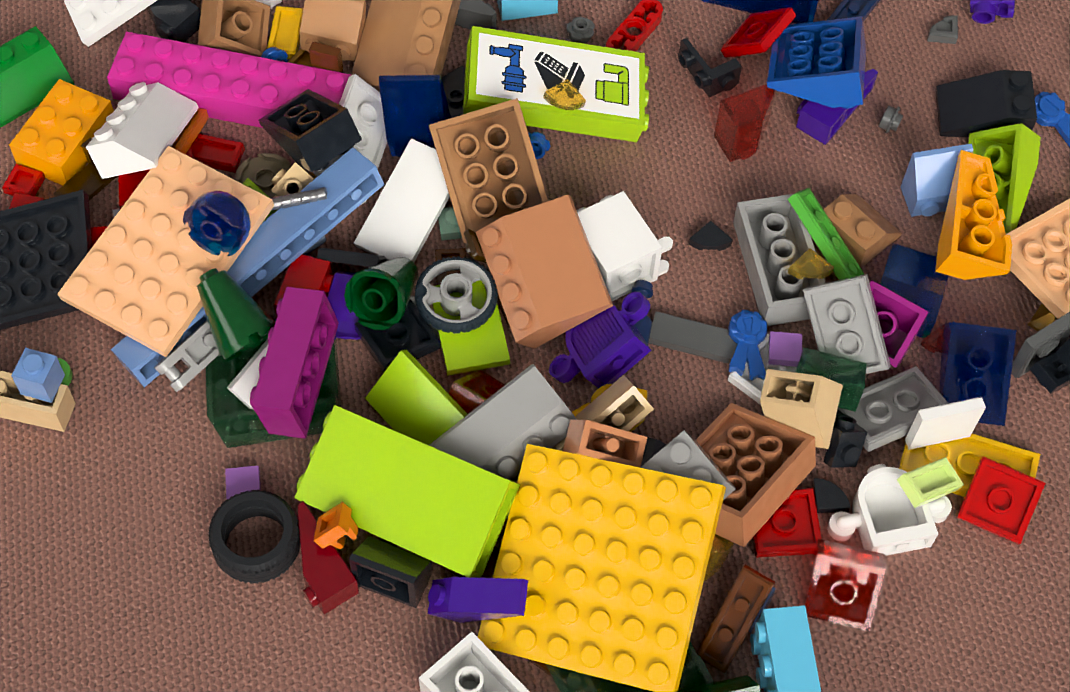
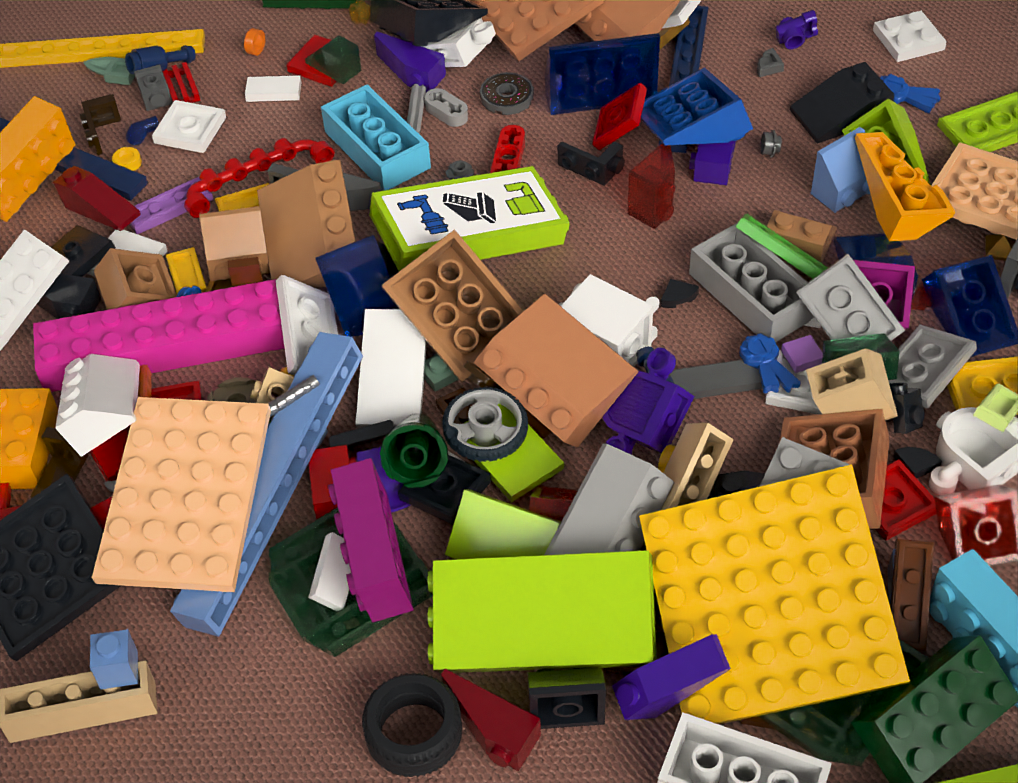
camera: 20 degrees left, 10 degrees down
light grey plate [154,320,219,392] -> none
clear blue cylinder [183,190,251,256] -> none
dark green cone [197,268,276,363] -> none
medium lavender tile [225,465,261,500] -> none
black slope [258,89,362,172] -> none
orange tile [313,502,358,549] -> none
clear yellow tile [543,79,586,110] -> none
nougat brick [563,420,647,467] -> none
clear yellow tile [788,248,834,279] -> none
white tile [905,397,986,450] -> none

